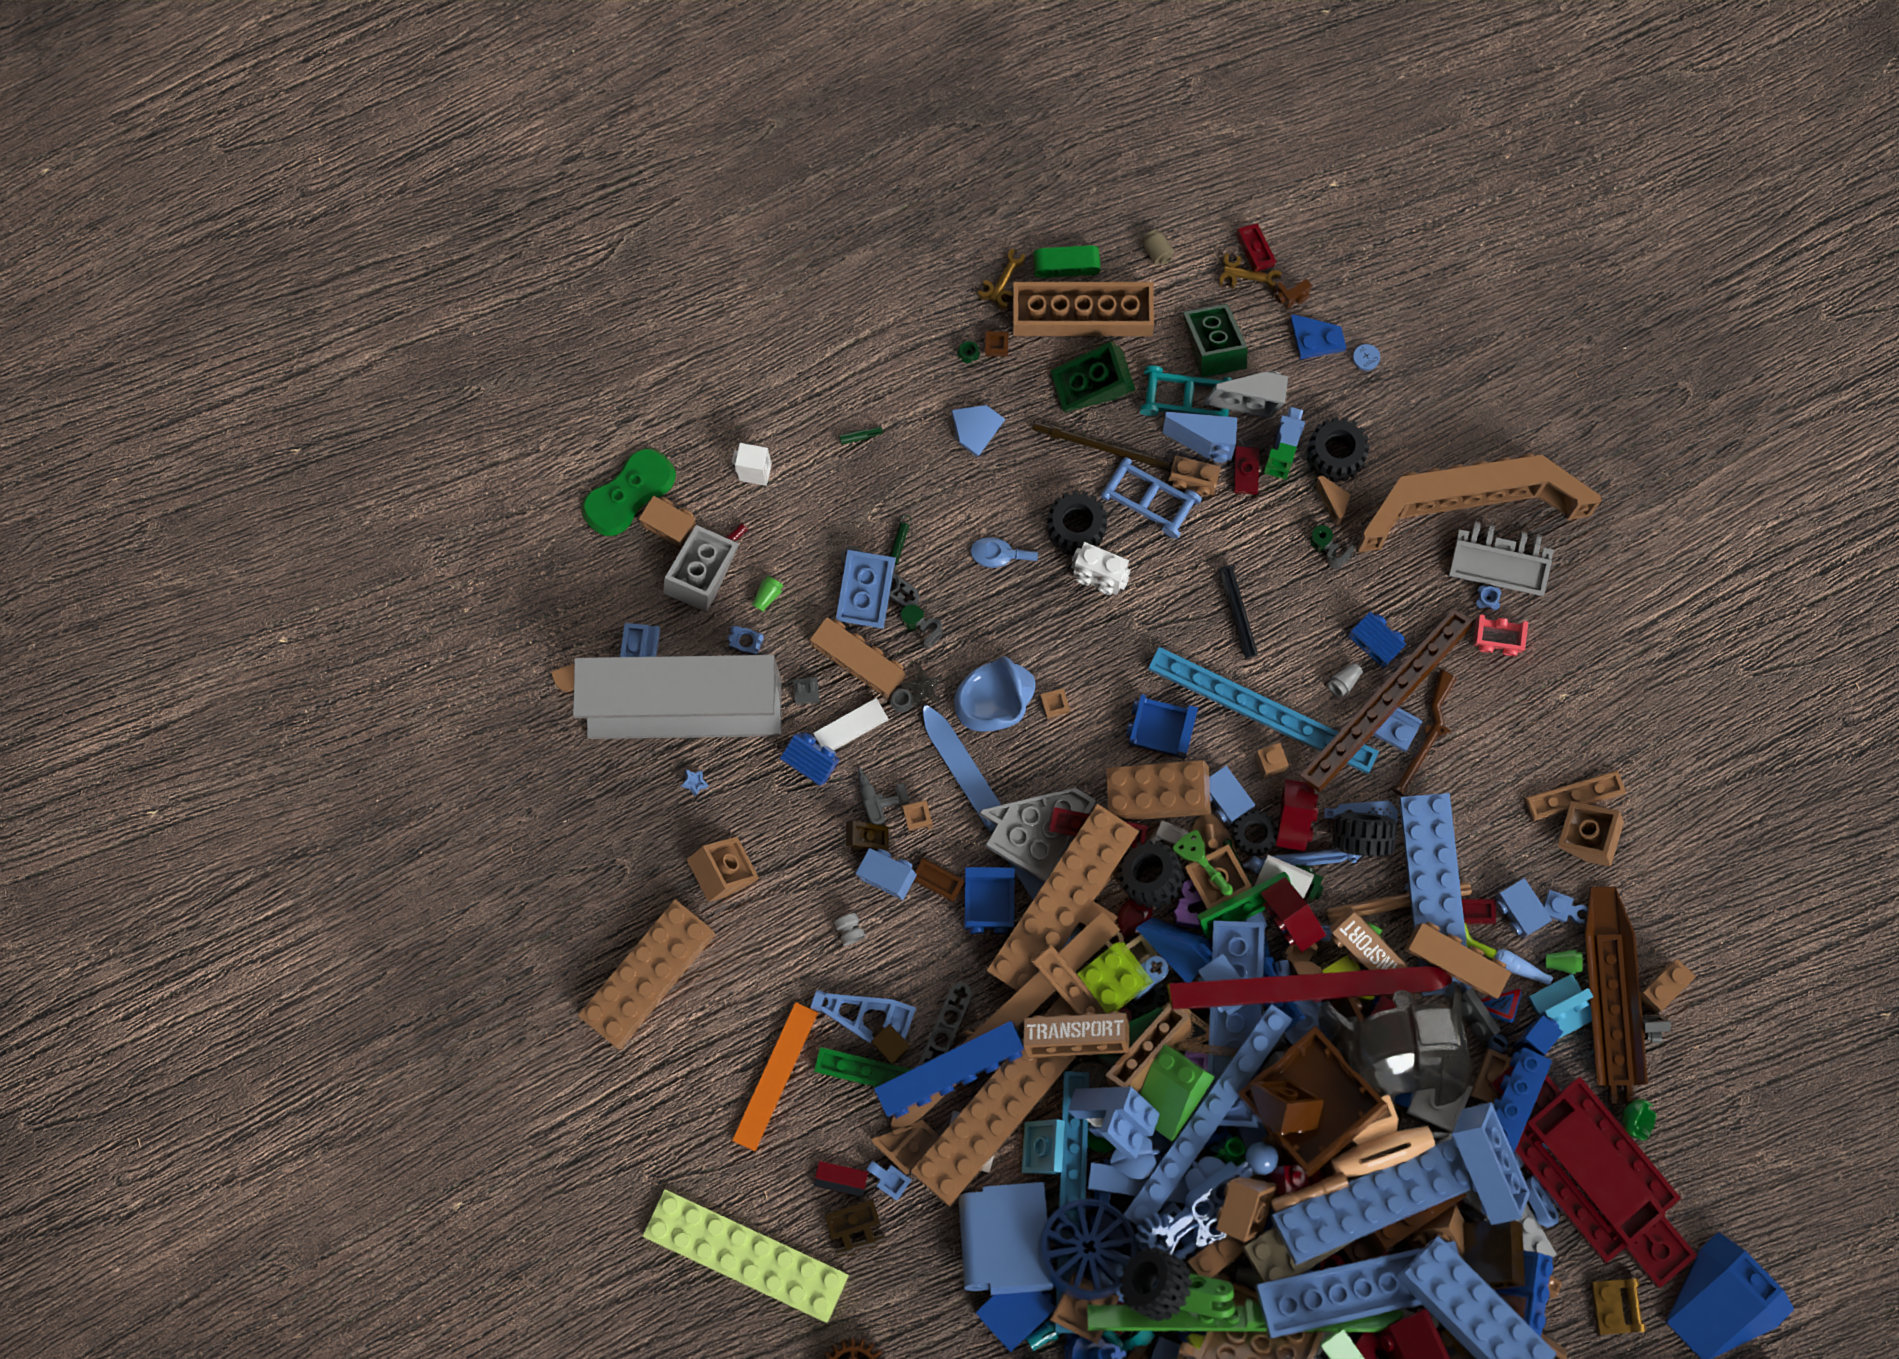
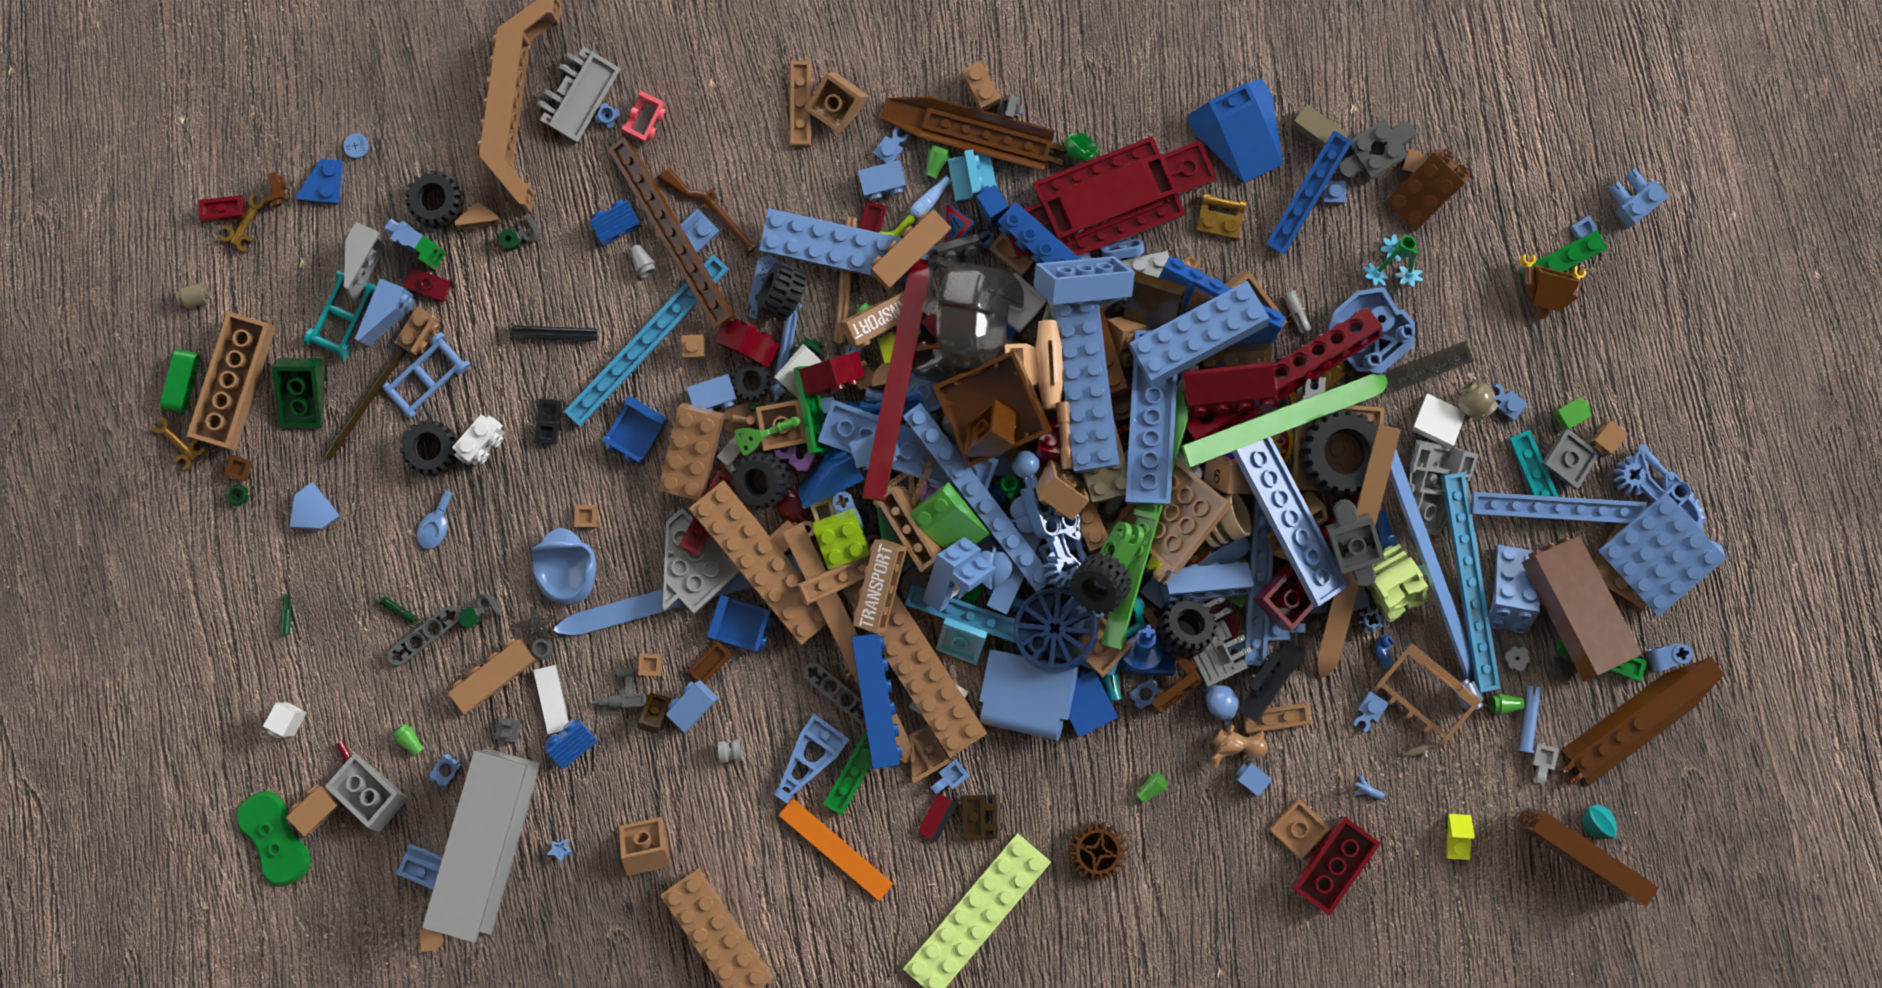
camera: 75 degrees left, 10 degrees up
medium blue plate [836,550,896,629] -> none
dark brown brick [871,1024,910,1065] -> none
dark green slope [1183,304,1248,377] -> none
none -> black slope [535,398,562,444]

